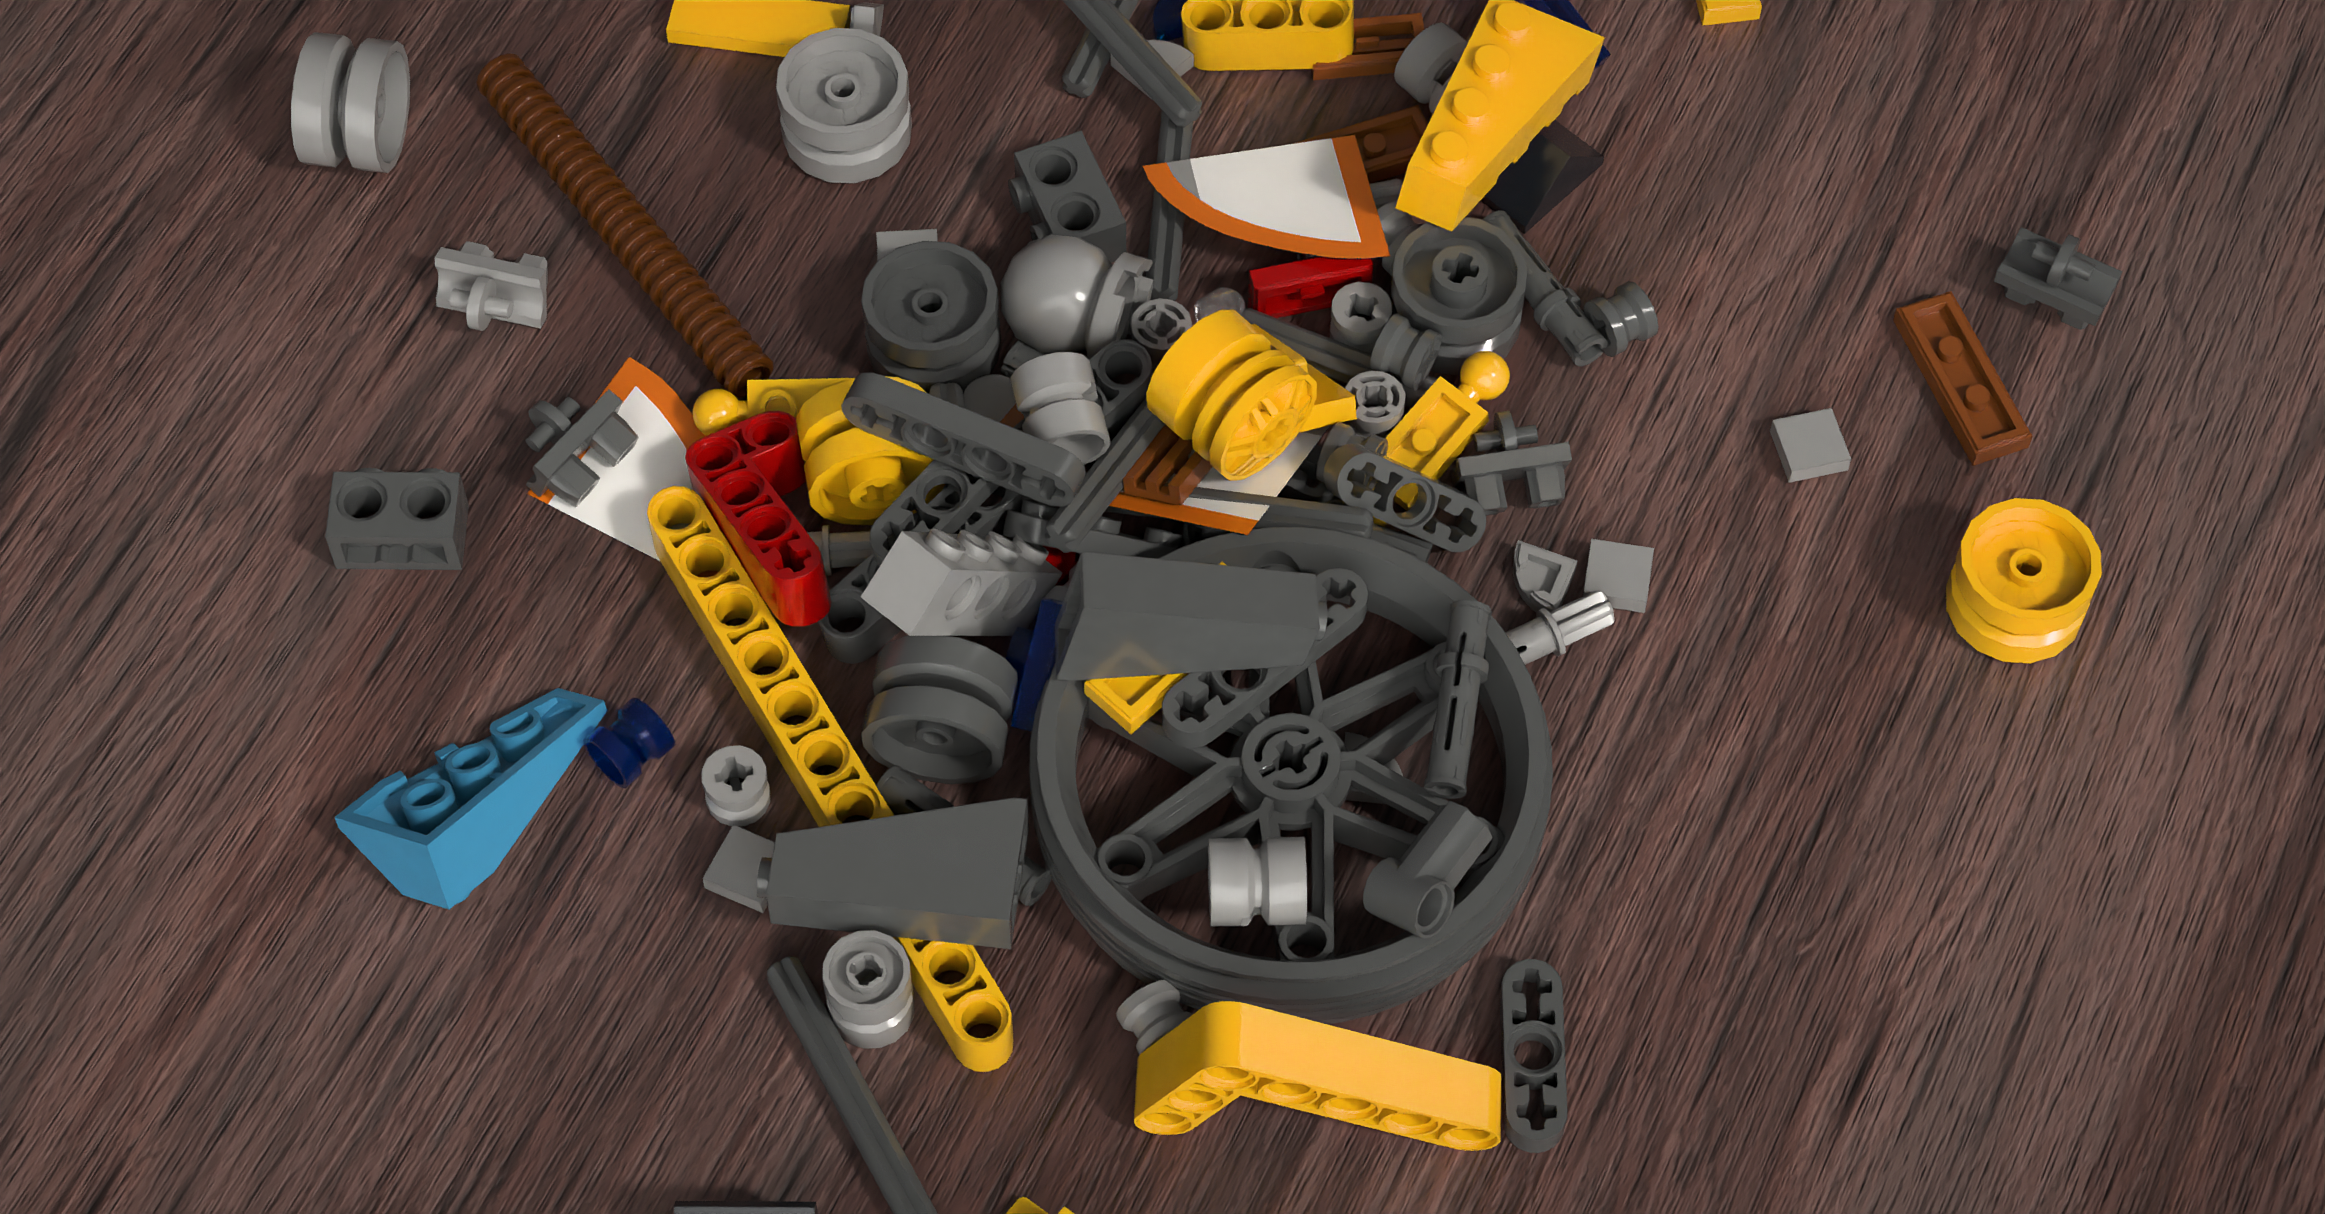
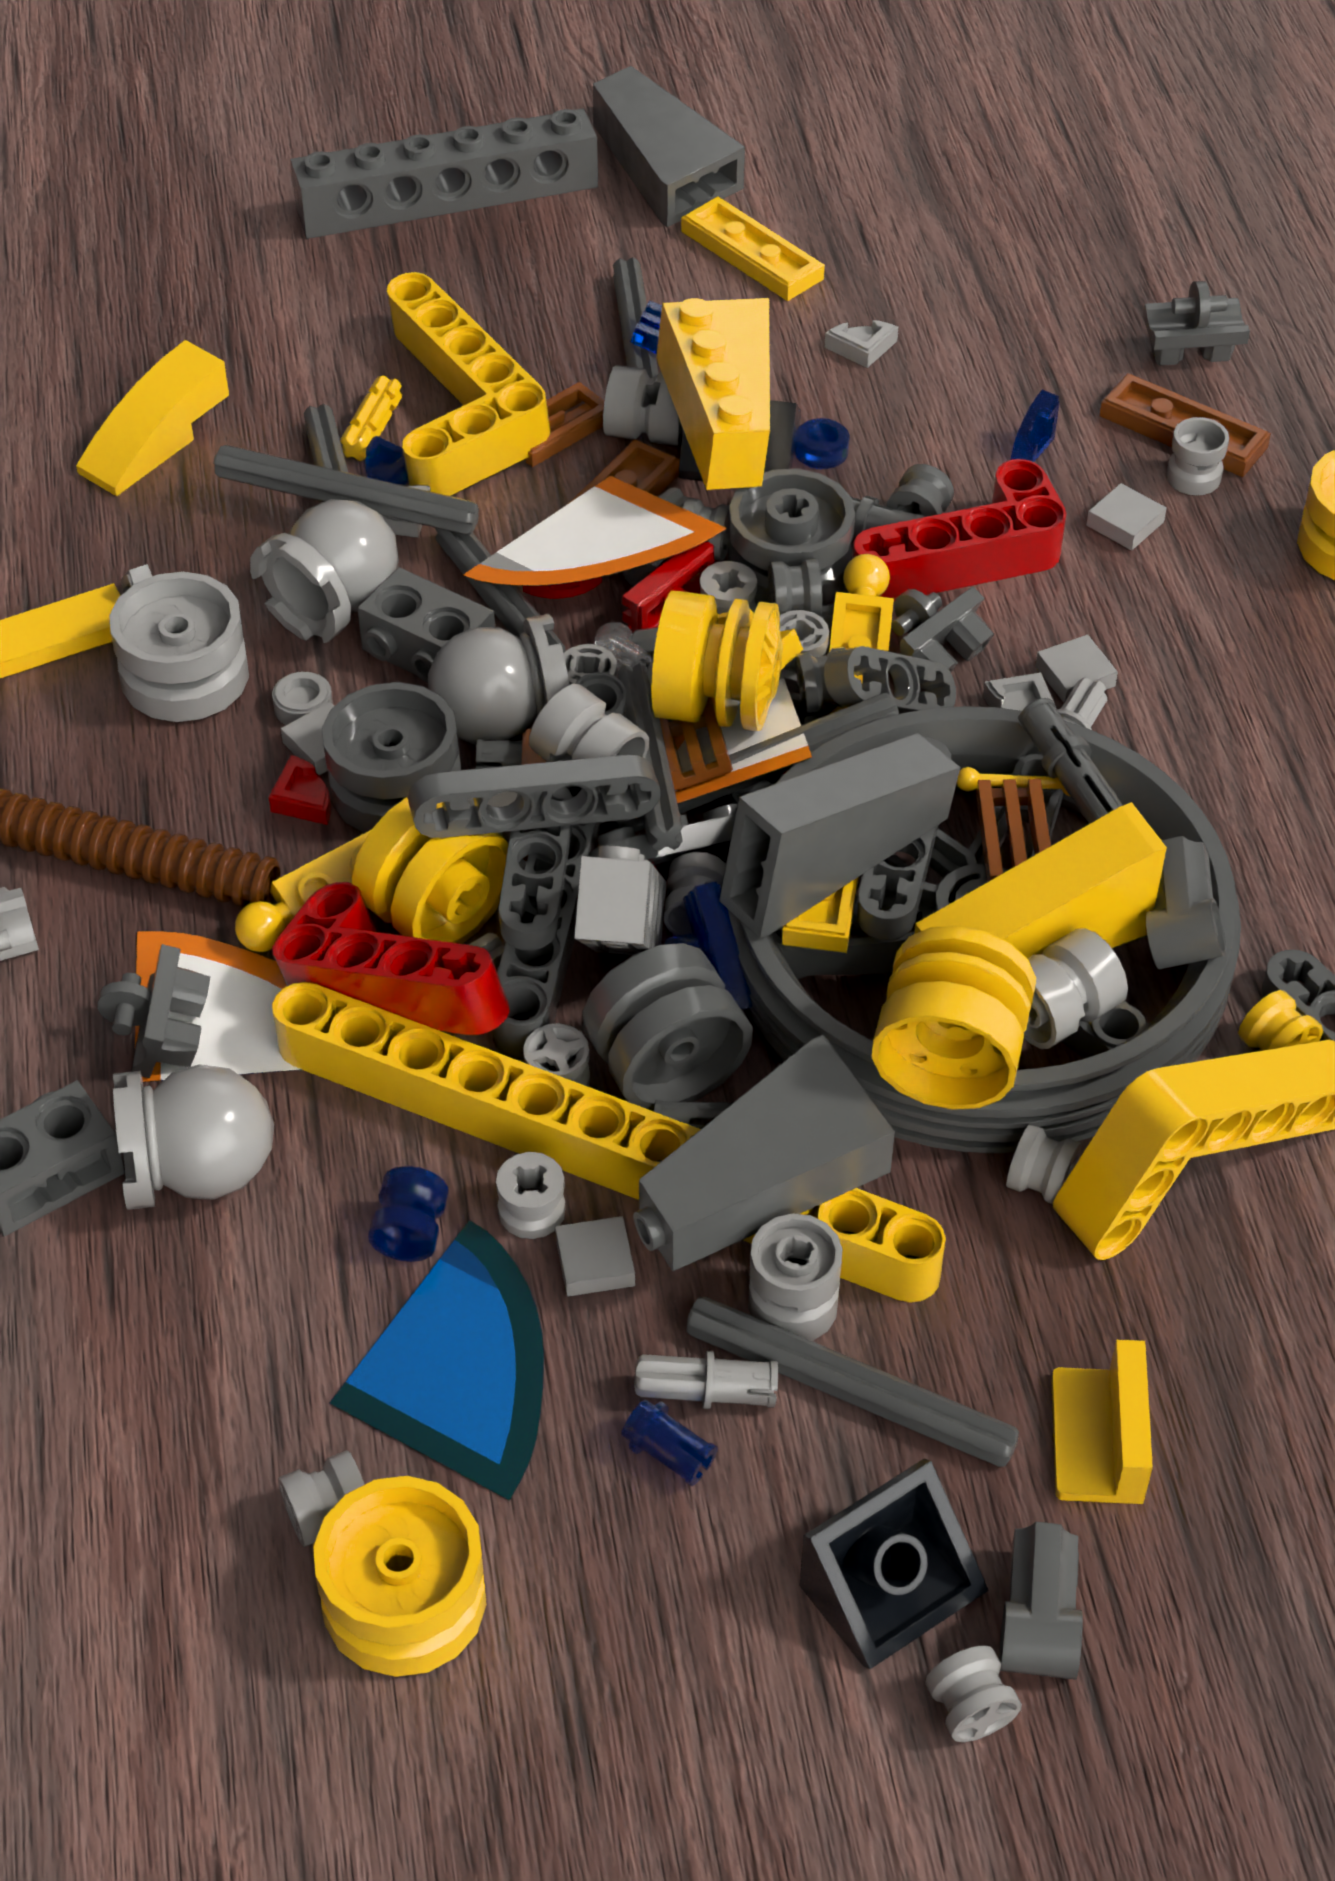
camera: 35 degrees left, 10 degrees down
dark azure wedge [334,688,607,910] -> none
none -> light grey tile [113,1064,274,1210]
none -> light grey tile [250,499,399,643]
none -> red tile [268,755,331,825]
none -> light grey tile [272,672,333,725]
none -> light grey wheel [278,1450,365,1547]
none -> yellow wheel [313,1476,487,1677]
none -> clear blue sticker [330,1220,544,1501]
none -> light grey wheel [523,1023,590,1087]
none -> clear blue pin [621,1399,718,1486]
none -> light grey axle [634,1351,778,1409]
none -> clear blue tile [795,418,850,469]
none -> light grey tile [824,320,898,368]
none -> red beam [853,459,1067,602]
none -> yellow wheel [872,926,1037,1110]
none -> yellow slope [914,802,1167,958]
none -> yellow hinge [957,767,1070,796]
none -> dark orange tile [976,779,1051,882]
none -> clear blue tile [1010,389,1060,462]
none -> light grey wheel [1166,417,1229,495]
none -> yellow wheel [1238,990,1323,1051]

